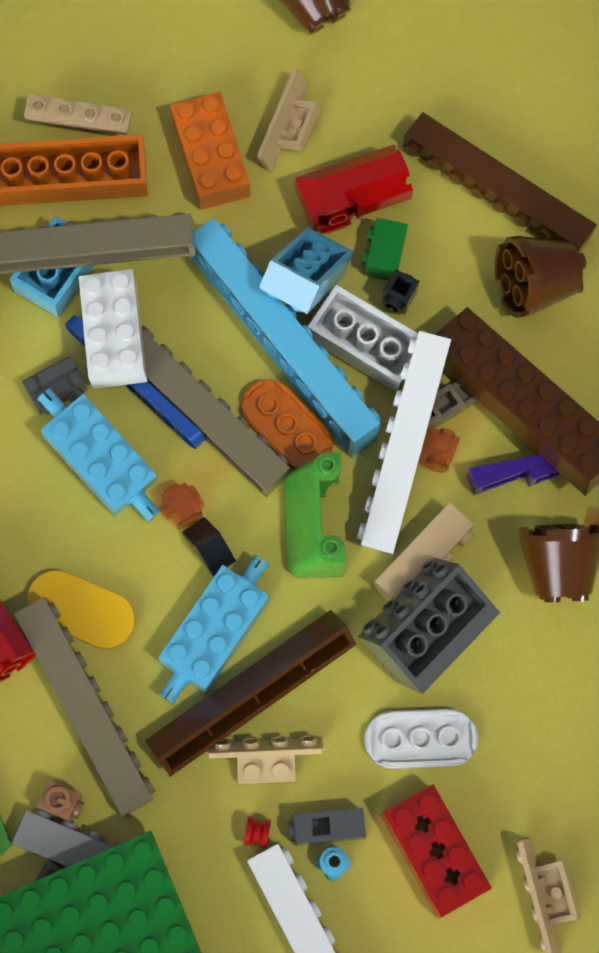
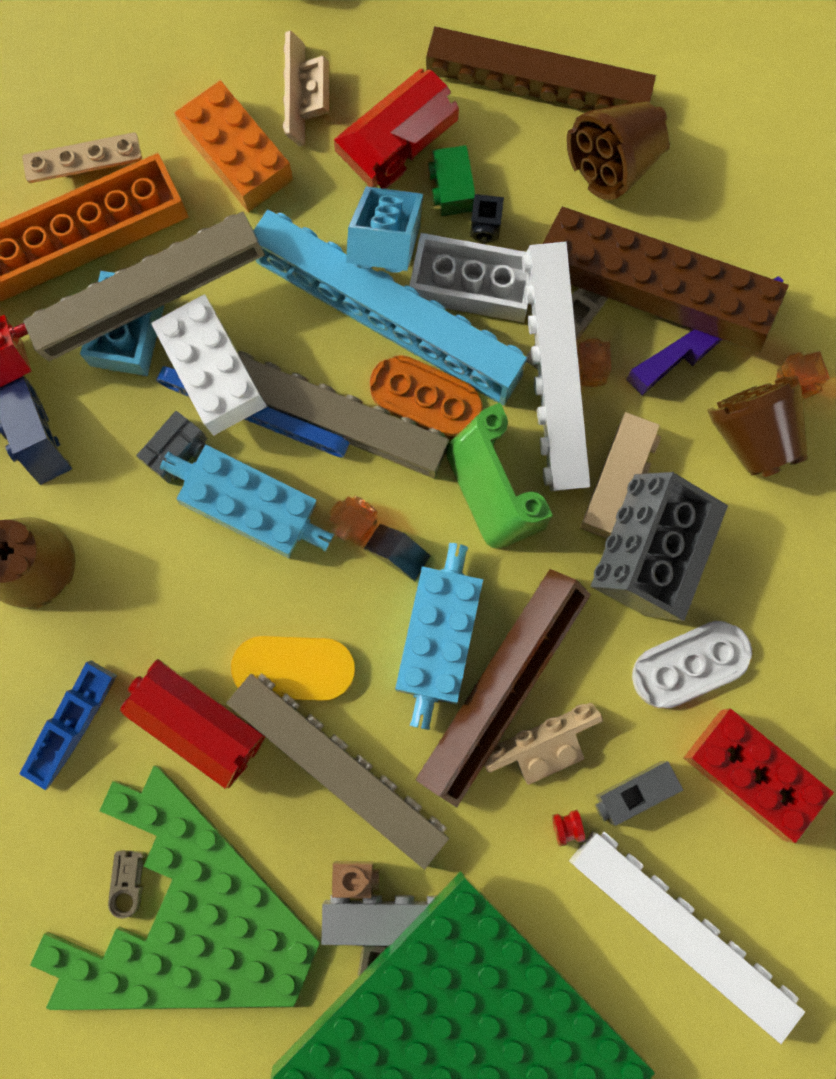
camera: 15 degrees left, 5 degrees up
medium azure brick [316,846,351,881] -> none

